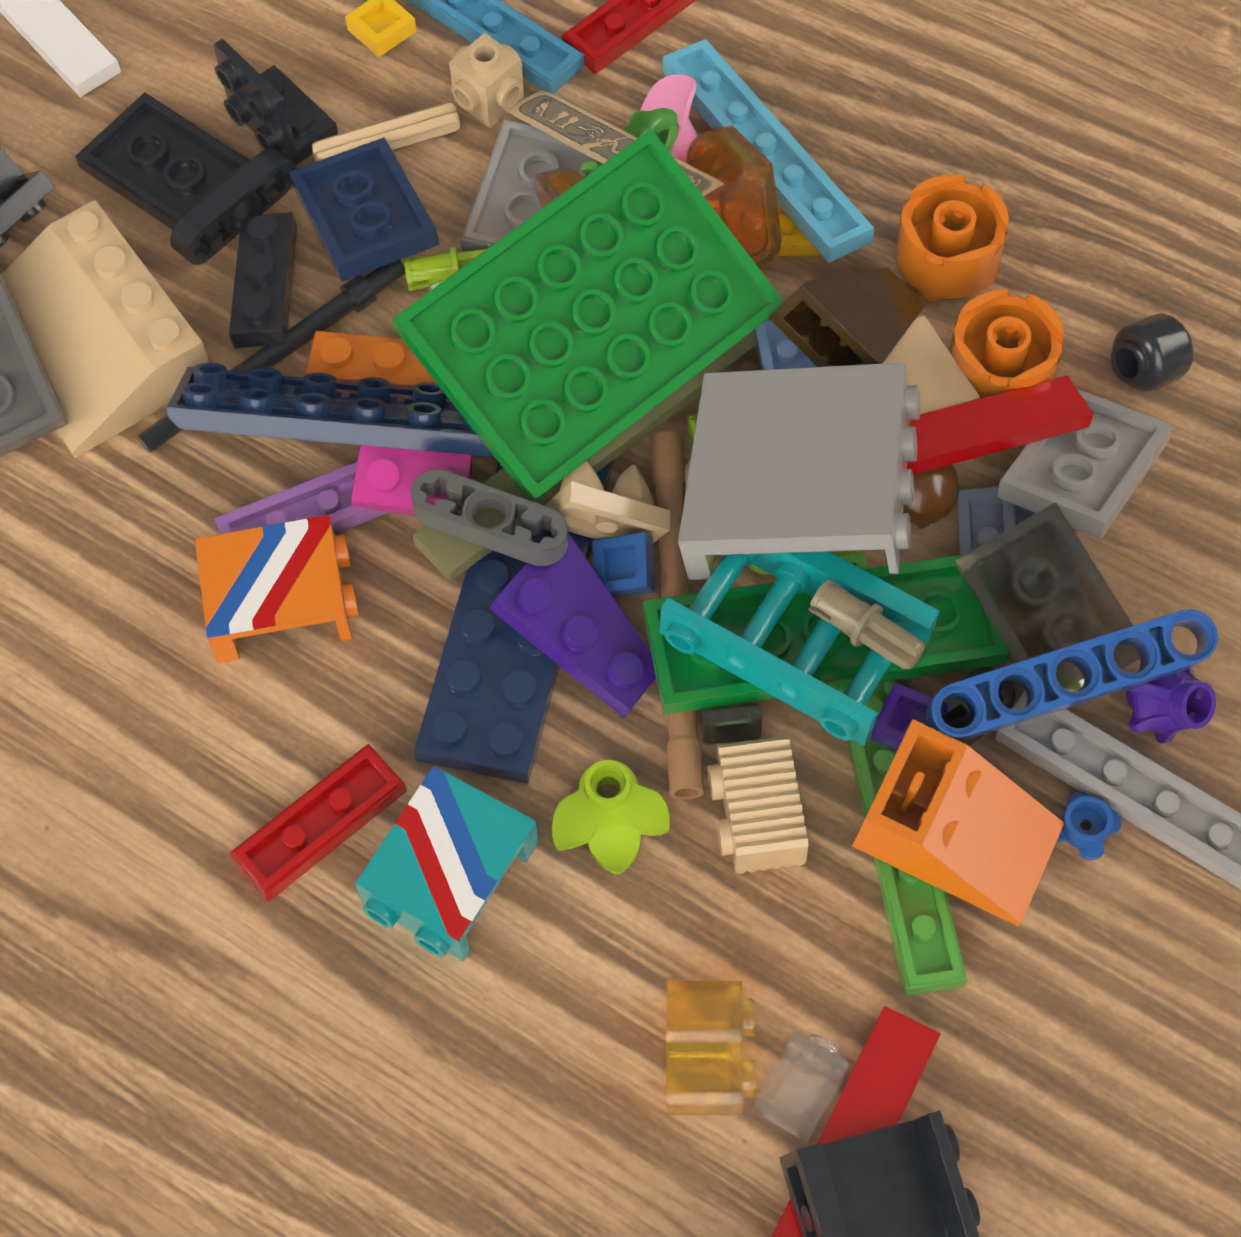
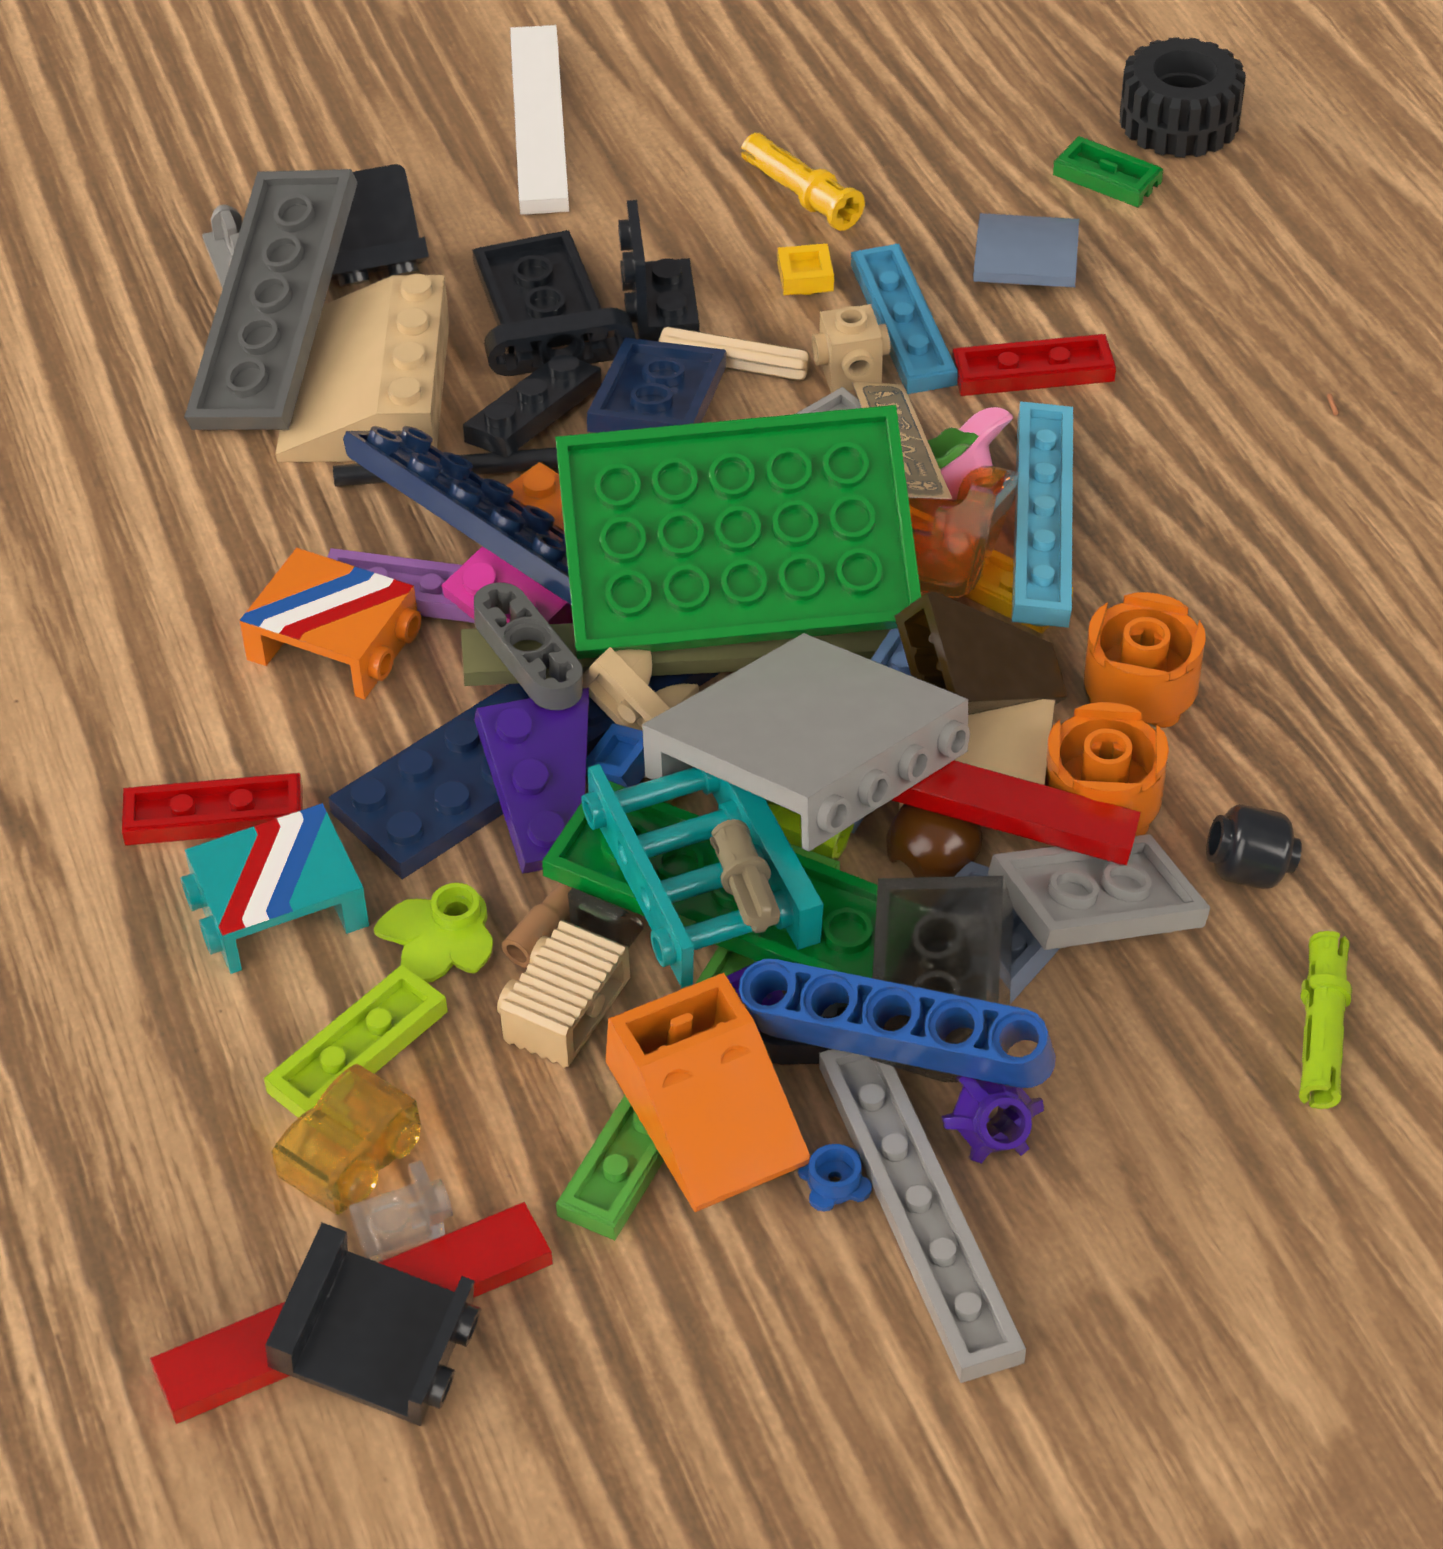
camera: 35 degrees right, 15 degrees down
none -> lime plate [264,964,448,1128]

